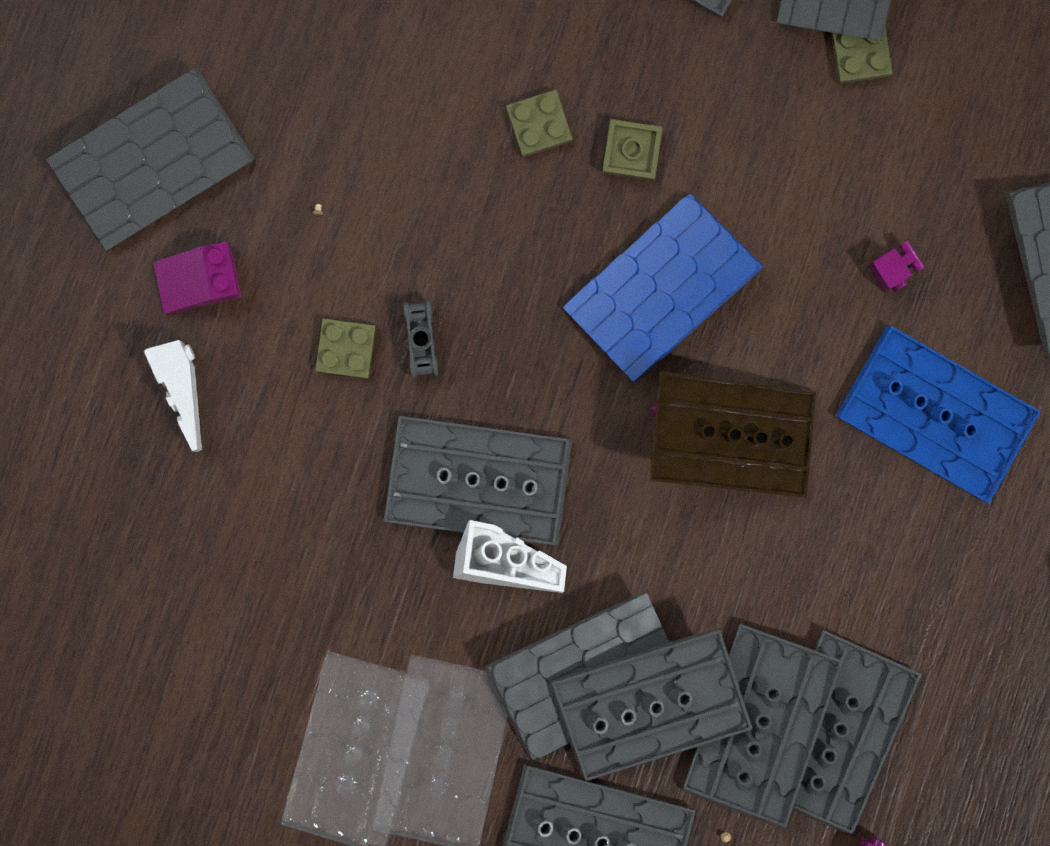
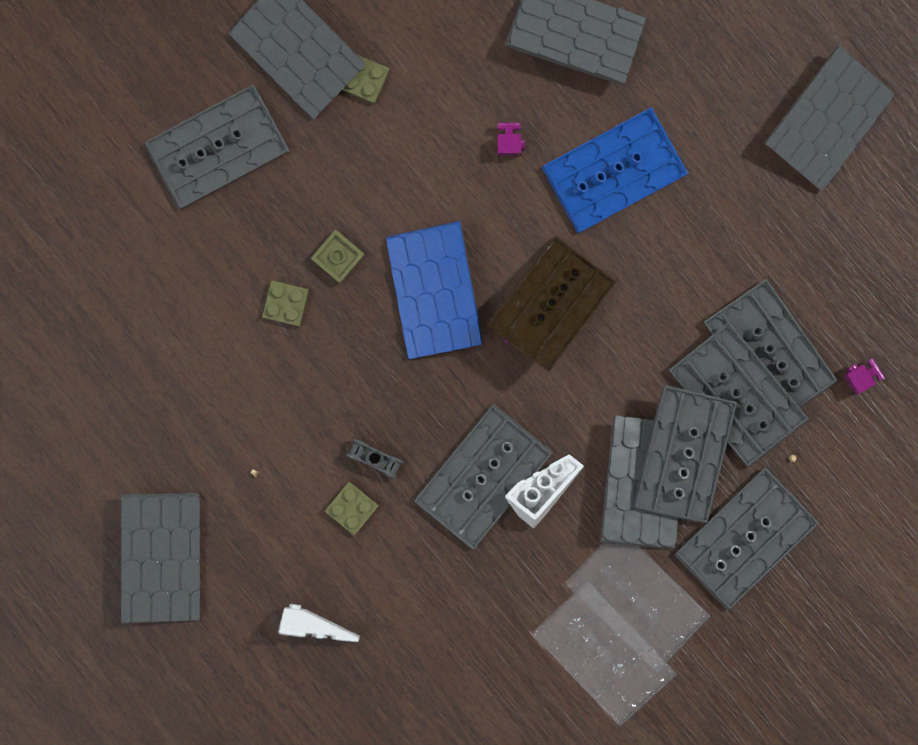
camera: 50 degrees left, 0 degrees up
magenta slope [153,241,243,314] -> none

